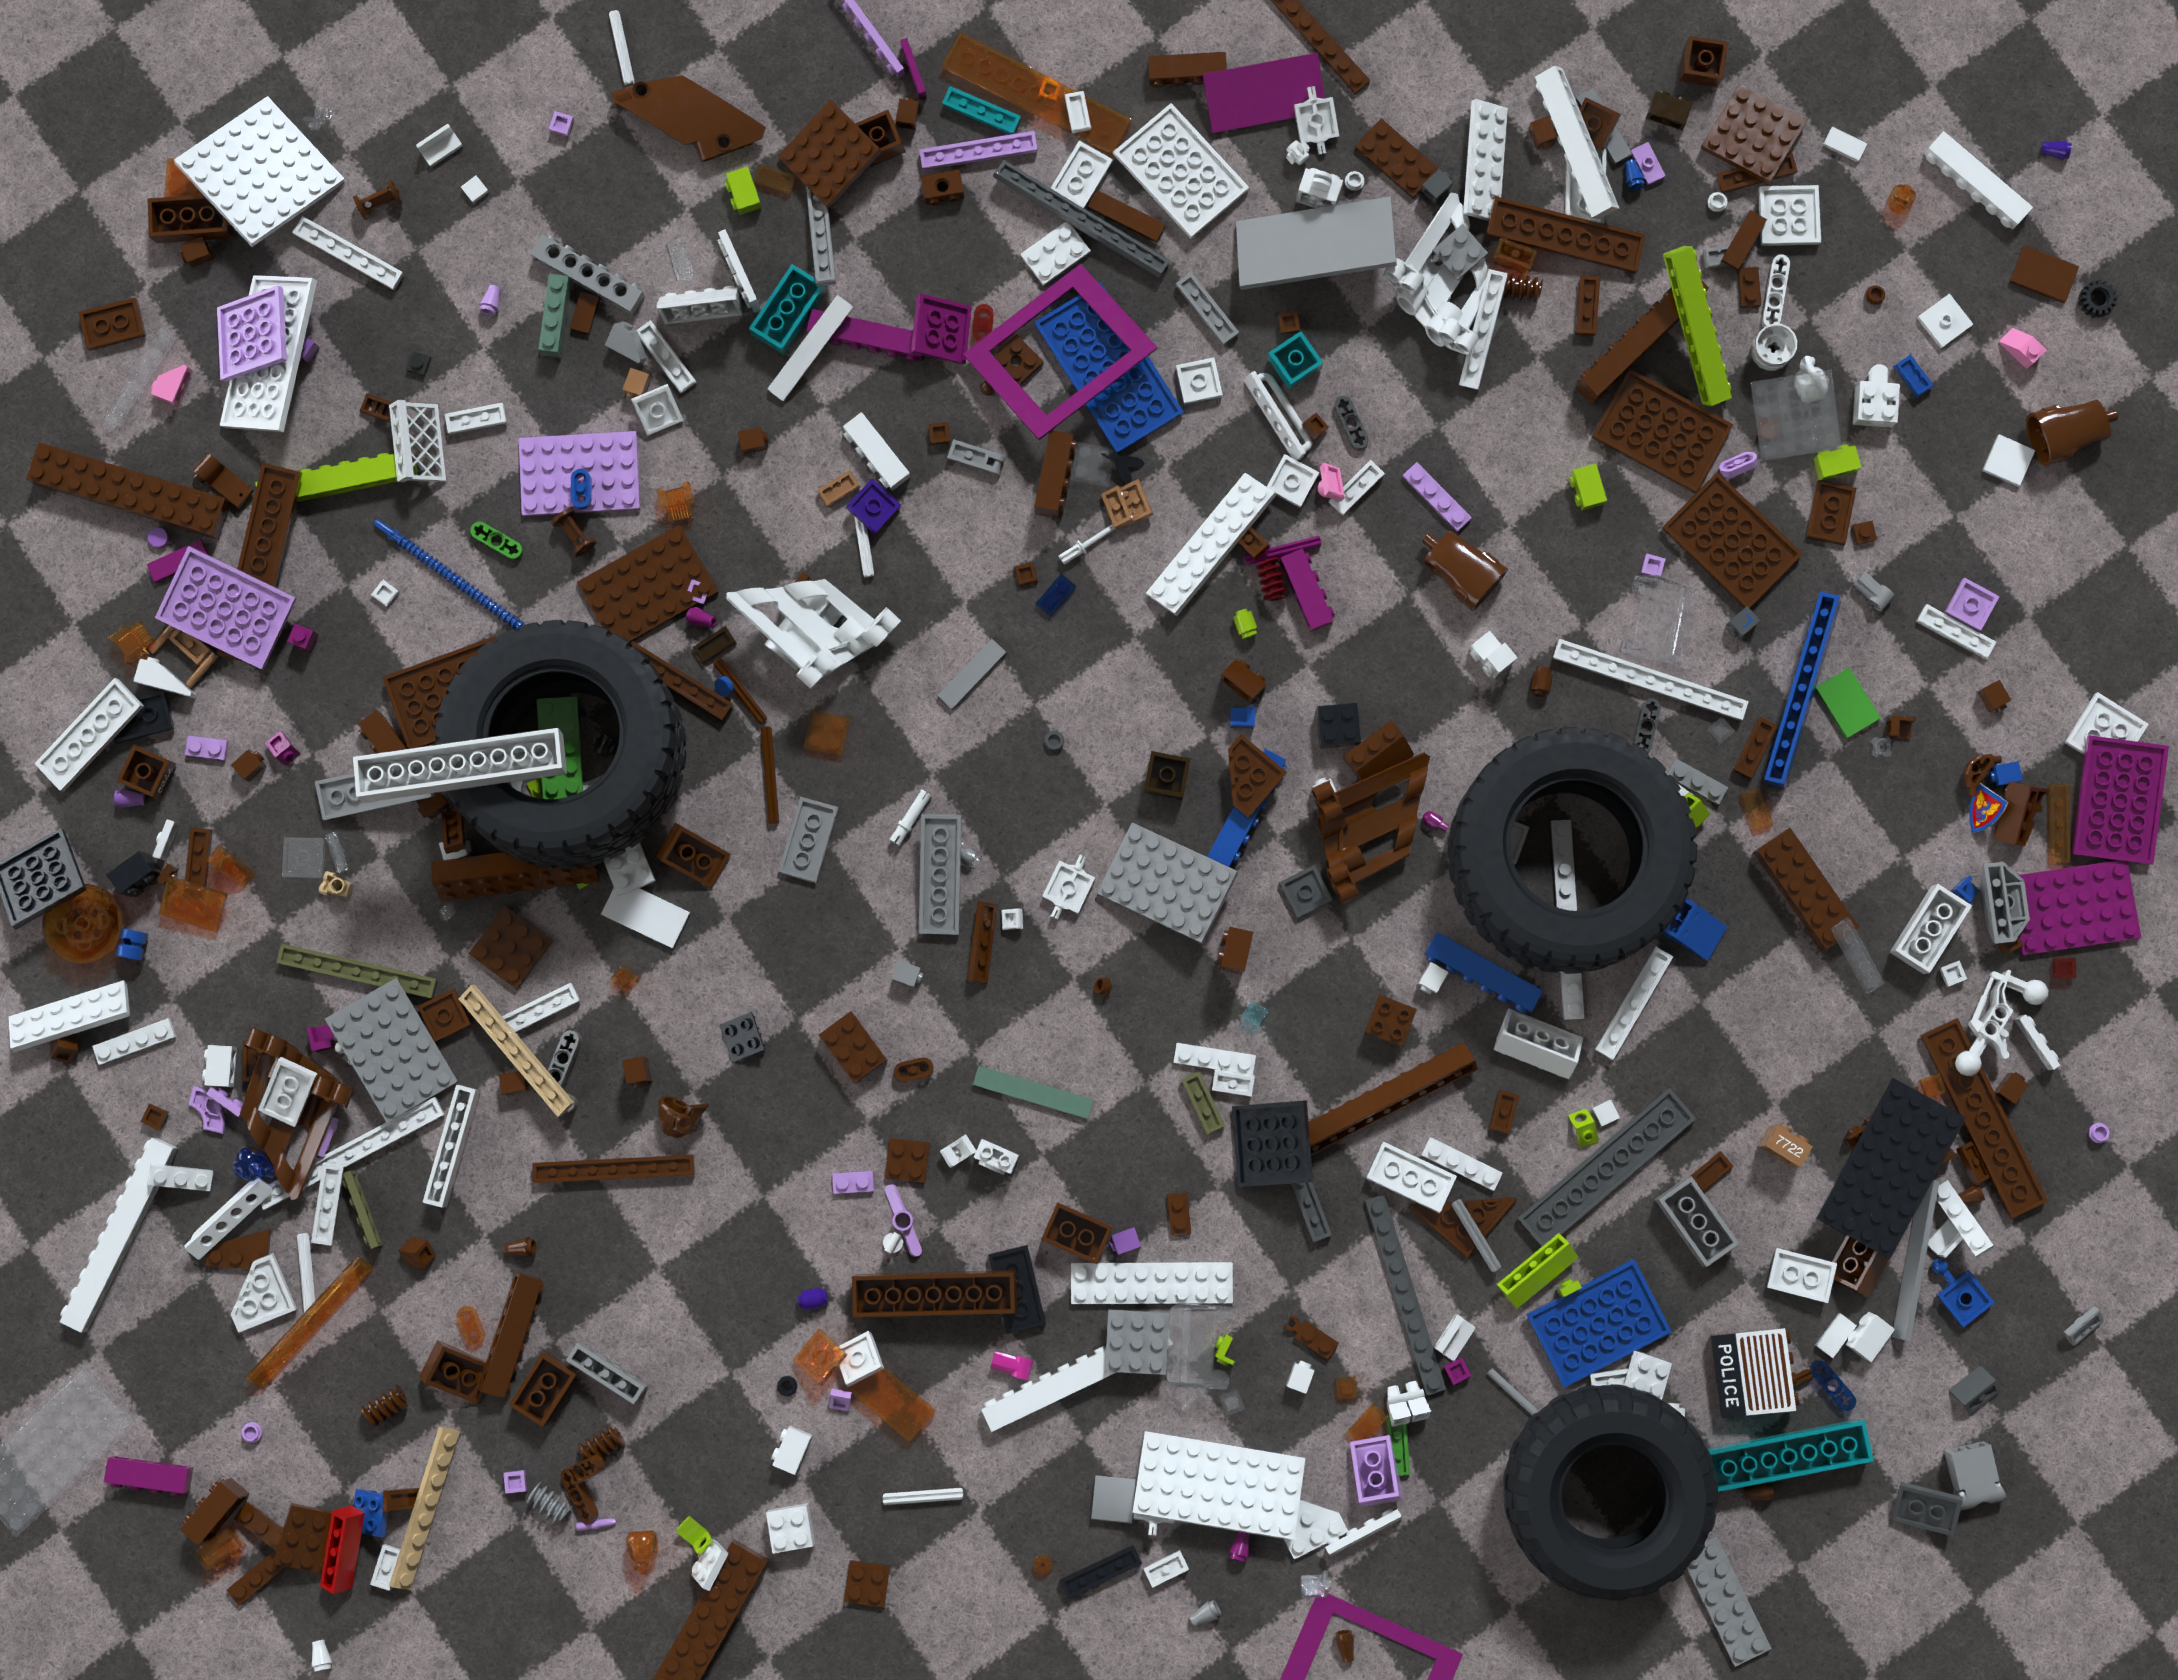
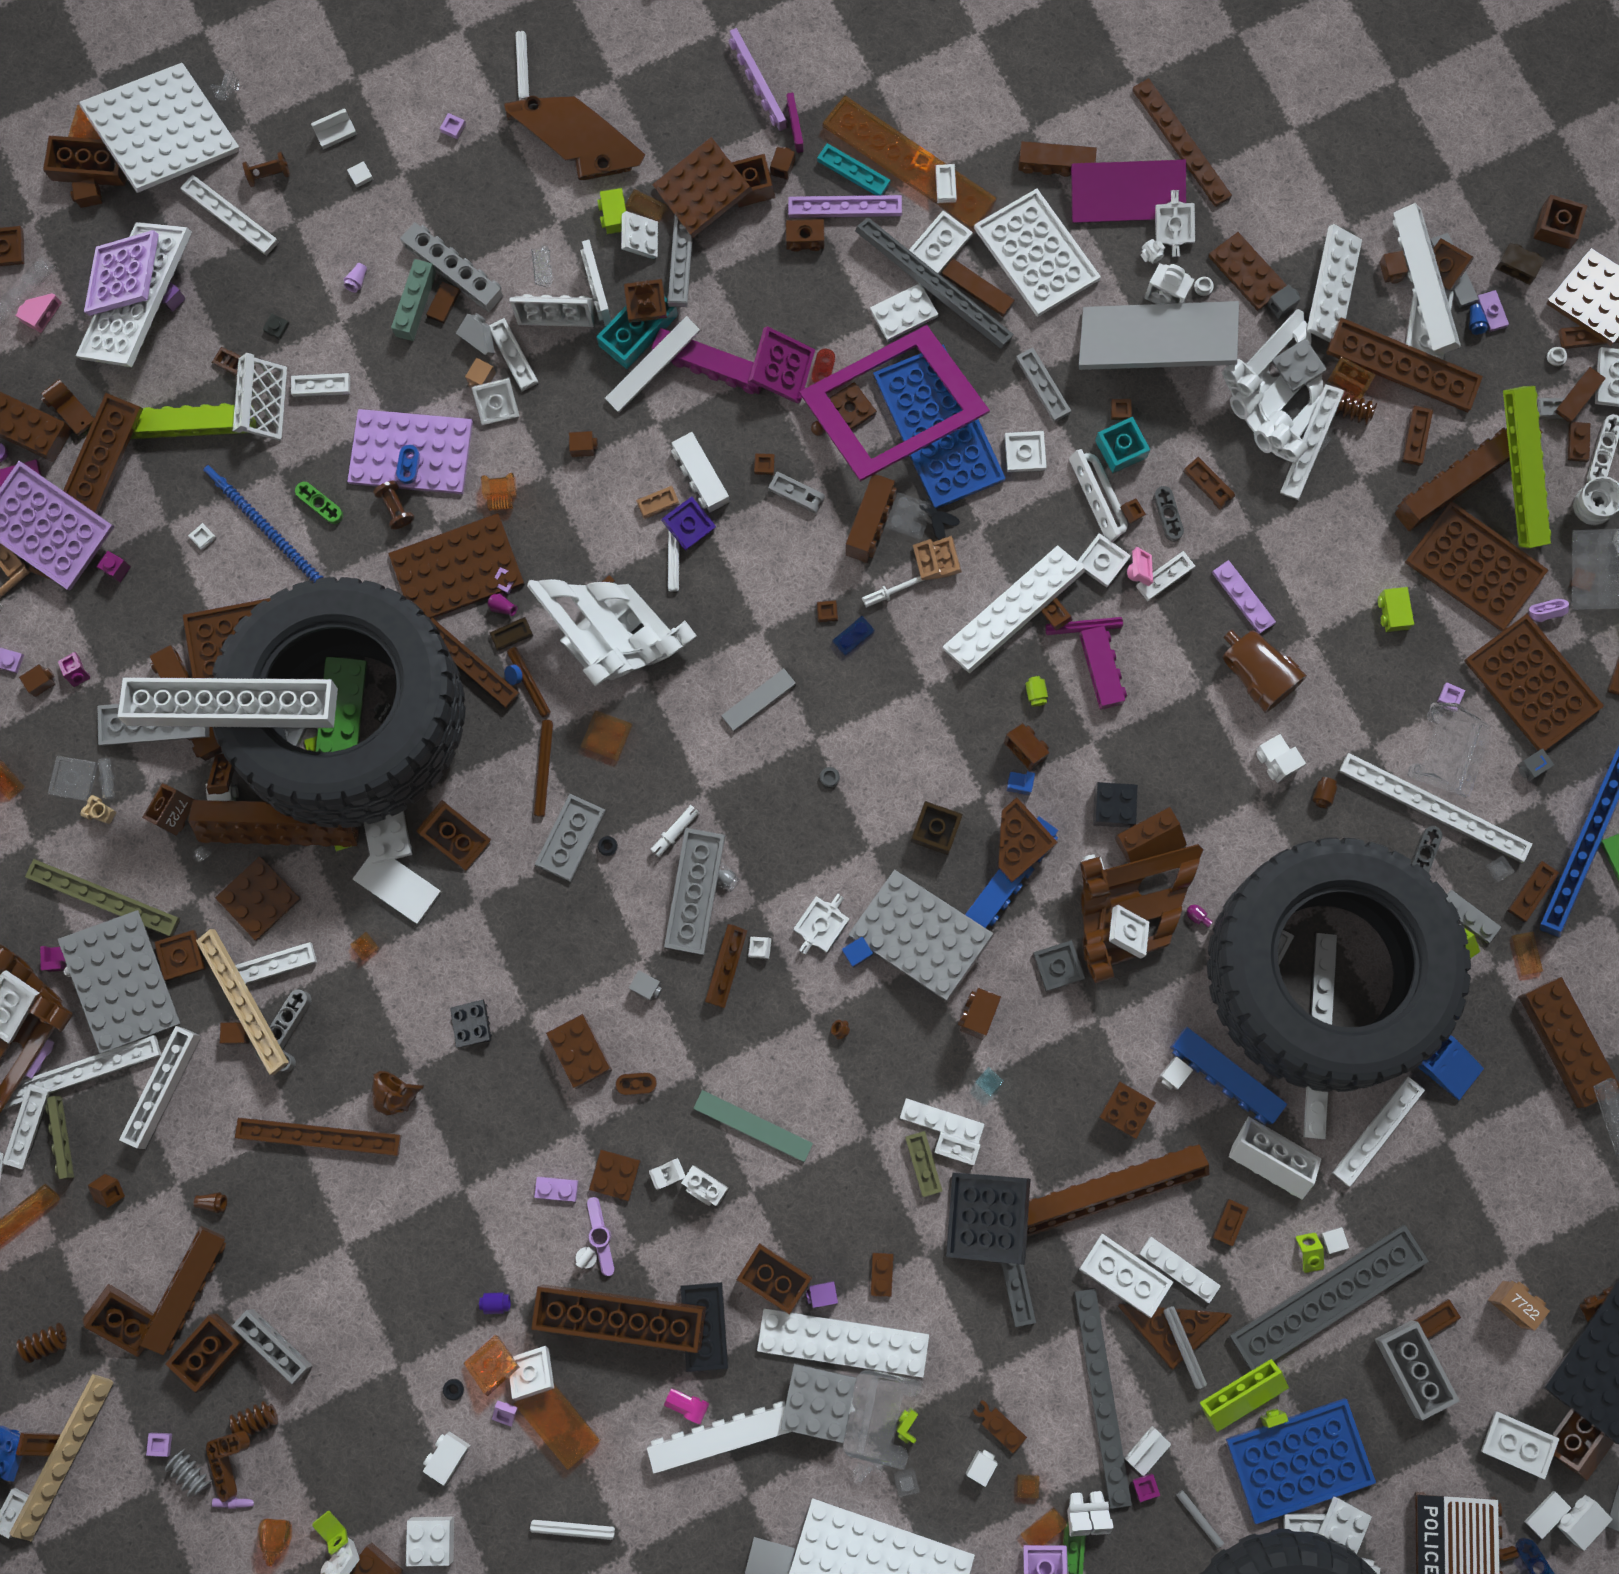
camera: 10 degrees right, 5 degrees down
clear orange plate [456,1306,485,1345] -> none
reddish brown brick [622,1056,652,1088] -> none
dark red piece [1256,557,1288,601] -> none
none -> reddish brown brick [142,783,195,836]
none -> black plate [598,836,618,856]
none -> white plate [621,211,658,259]
none -> reddish brown plate [624,279,667,323]
none -> blue panel [842,937,873,968]
none -> white plate [1109,905,1149,959]
none -> reddish brown plate [1183,457,1235,509]

